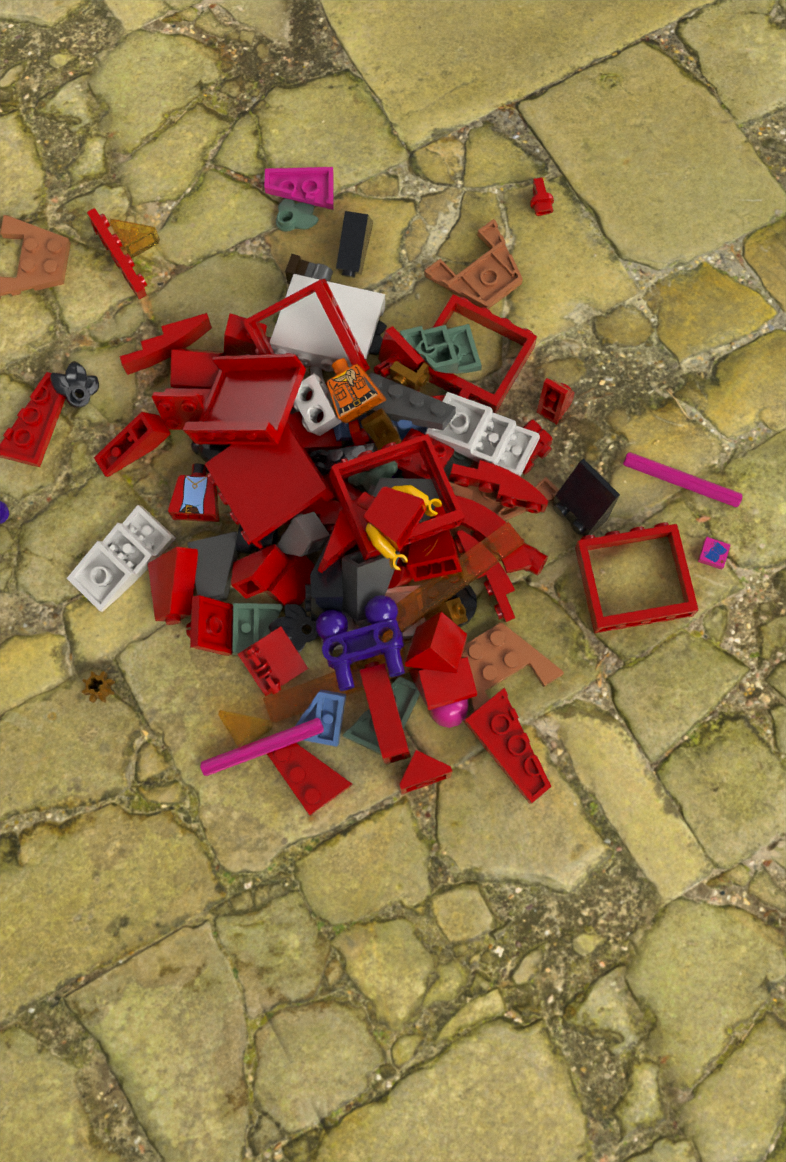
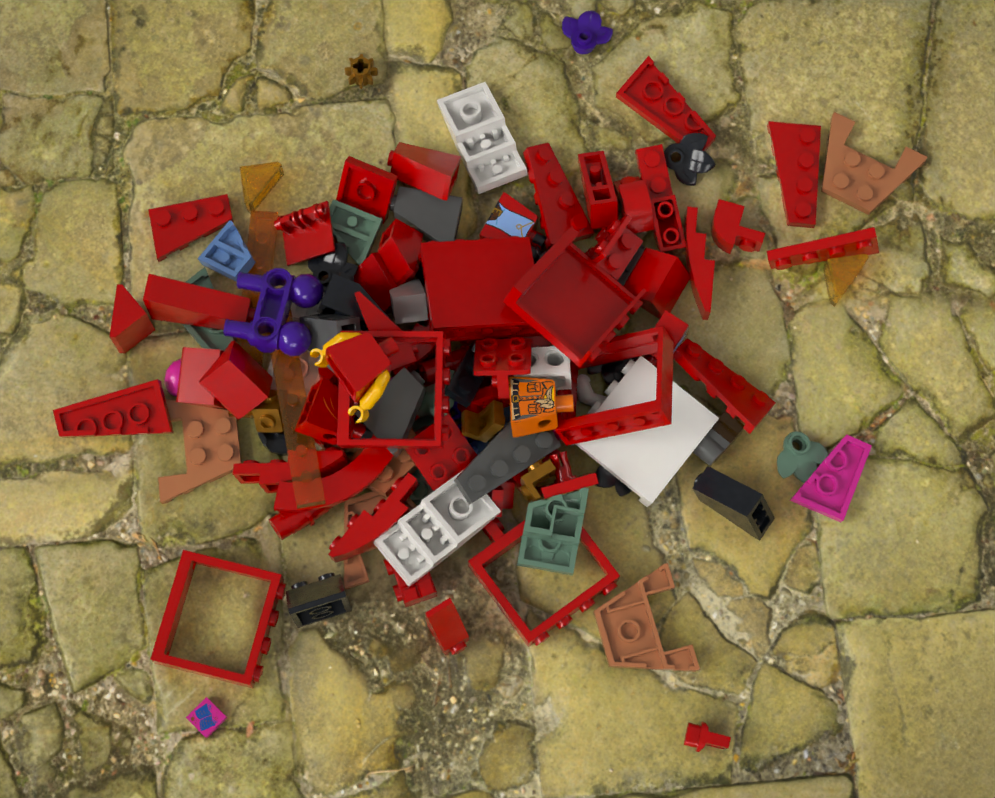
camera: 110 degrees right, 0 degrees up
dark pink axle [200,718,324,776] -> none
dark pink axle [623,452,743,507] -> none
none -> red bracket [473,337,532,399]
none -> red wing [523,142,594,249]
none -> red brick [613,176,654,234]
none -> red slope [635,144,686,252]
none -> red wing [673,338,776,434]
none -> red brick [711,199,765,254]
none -> red wing [767,121,821,228]

